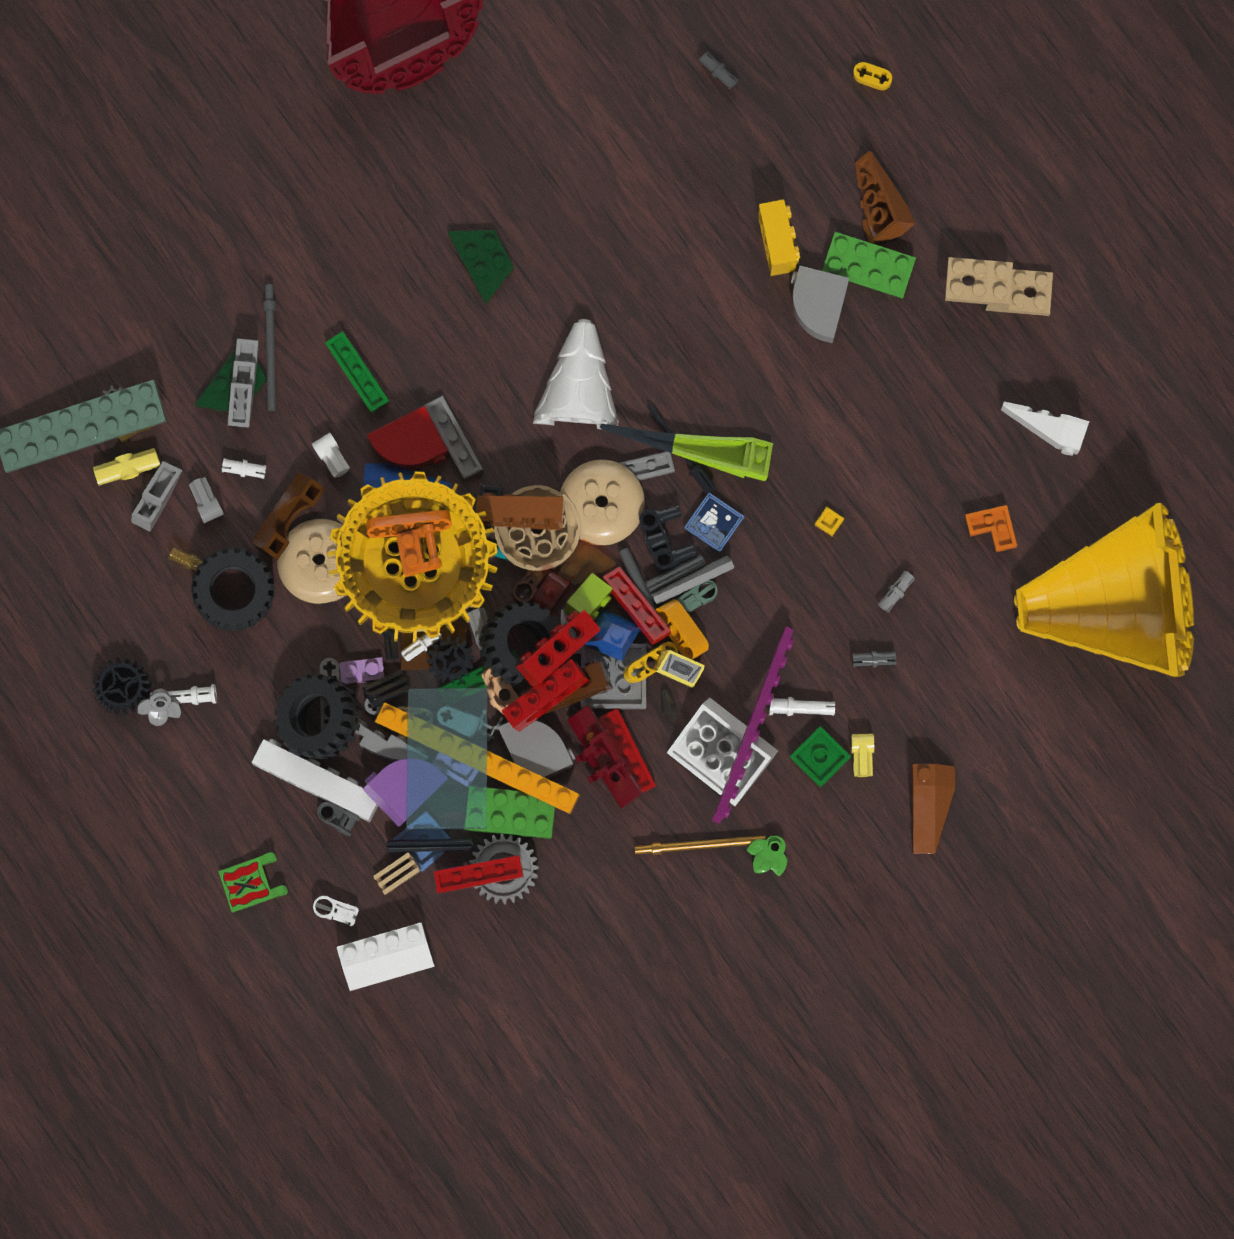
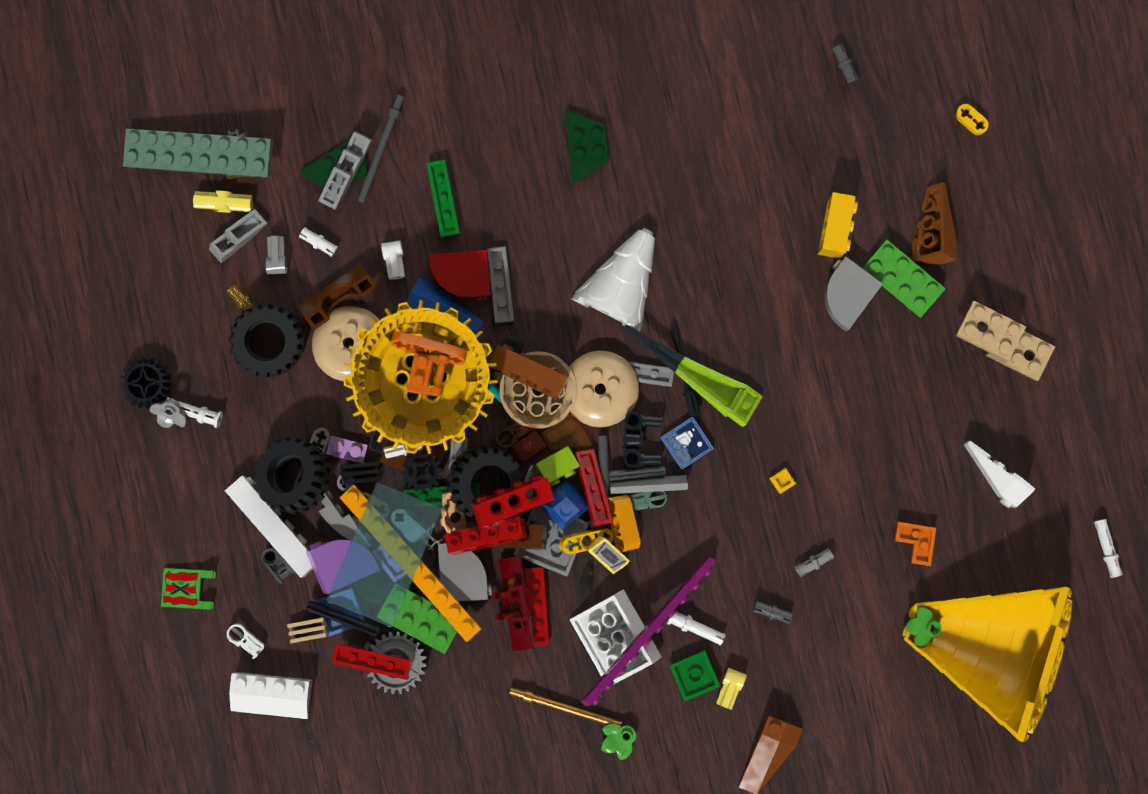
camera: 25 degrees right, 5 degrees up
none -> bright green plate [906,607,941,646]
none -> white pin [1094,519,1123,578]

